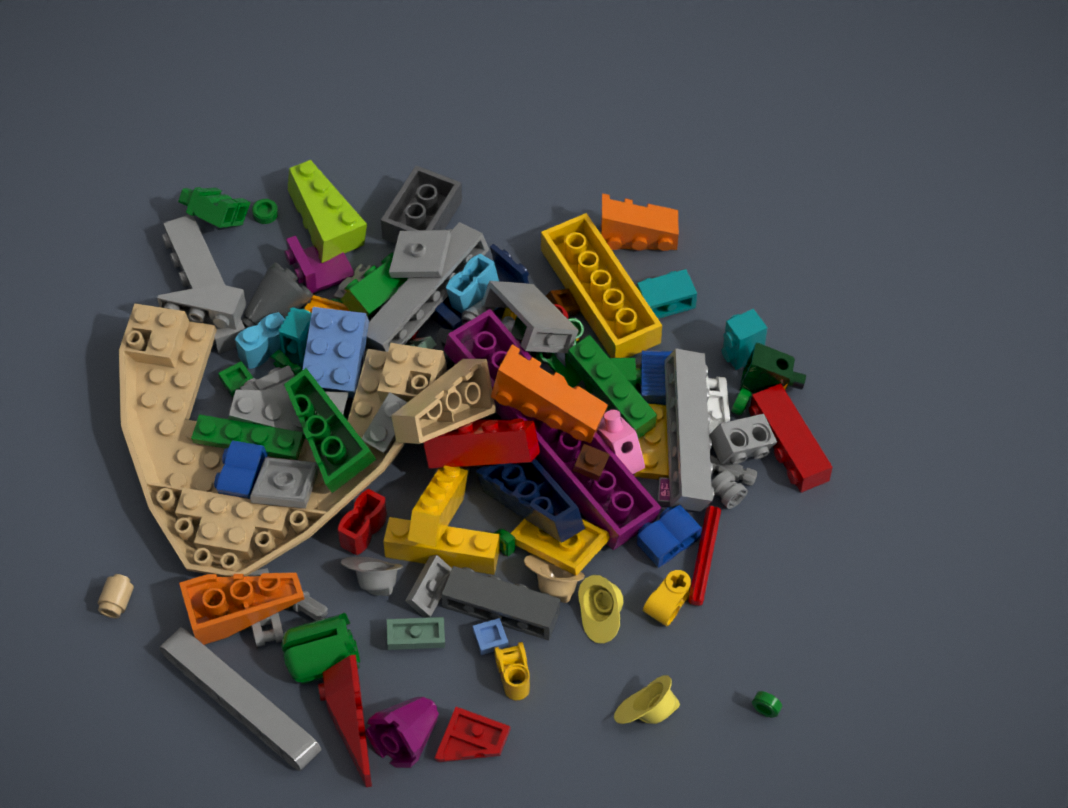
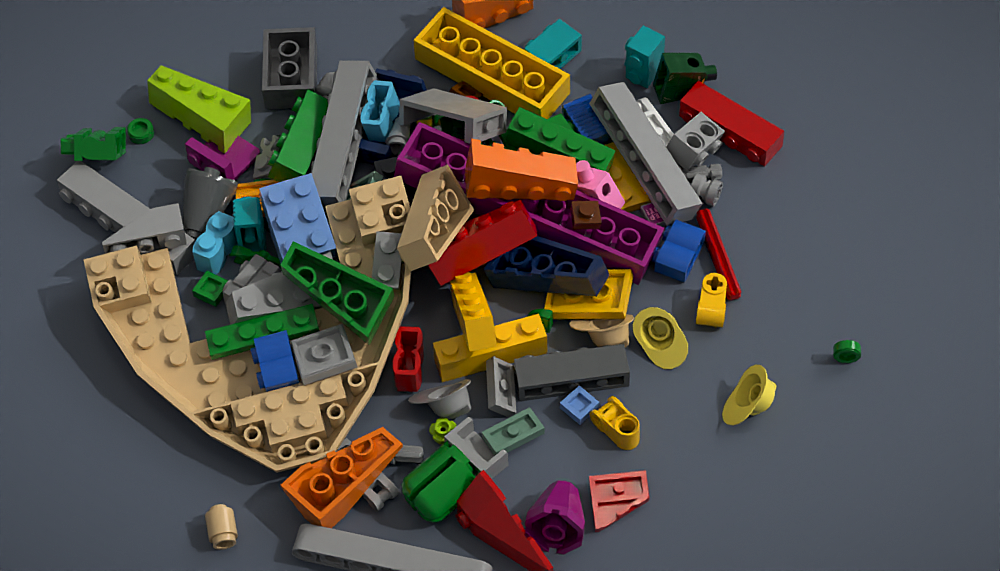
camera: 25 degrees left, 0 degrees up
light grey plate [389,230,451,278] -> none
green tile [731,388,752,416] -> none
none -> lime plate [429,418,457,445]
none -> light grey panel [444,417,509,479]

